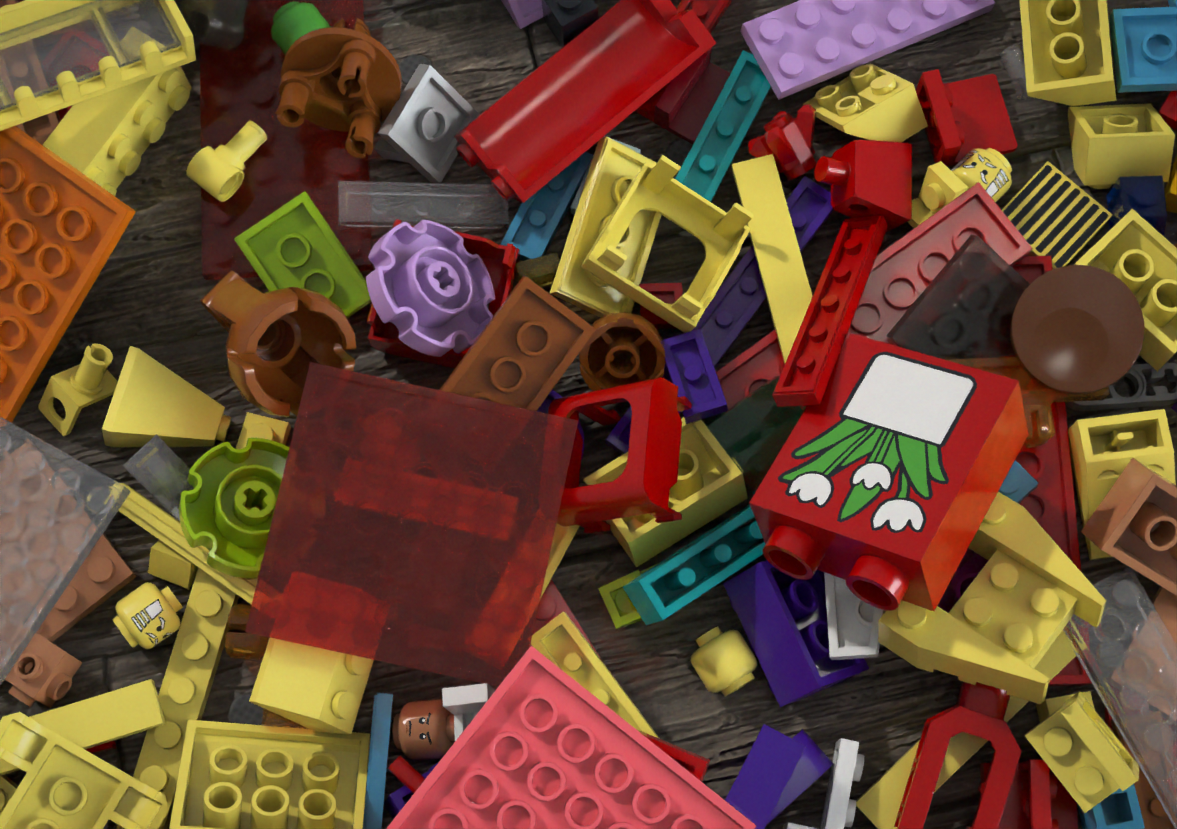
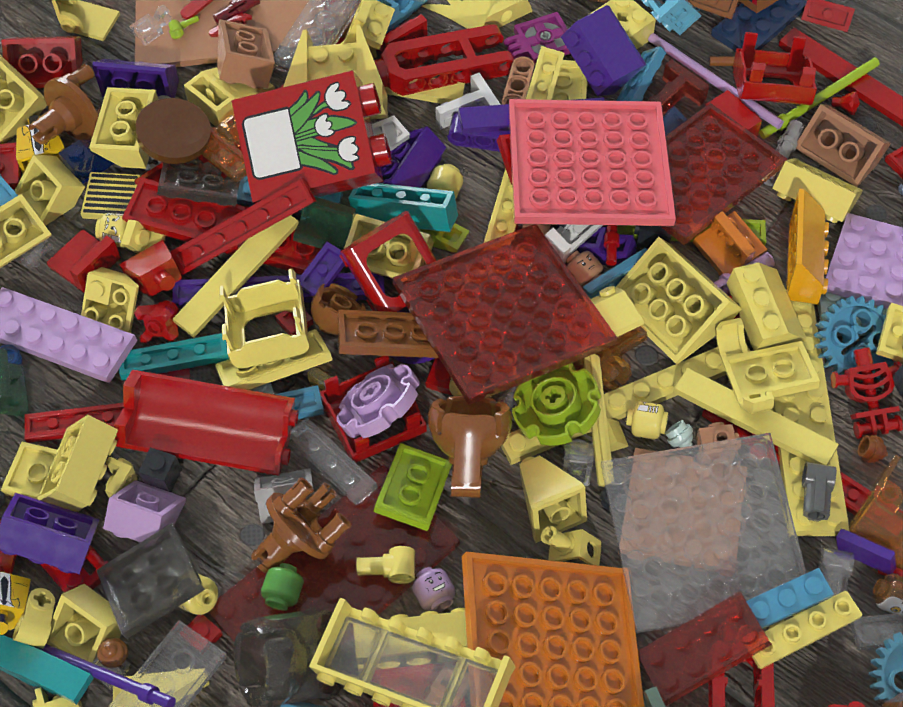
camera: 130 degrees left, 15 degrees down
none -> lavender head [412,567,456,613]
none -> light aqua plate [665,420,693,449]

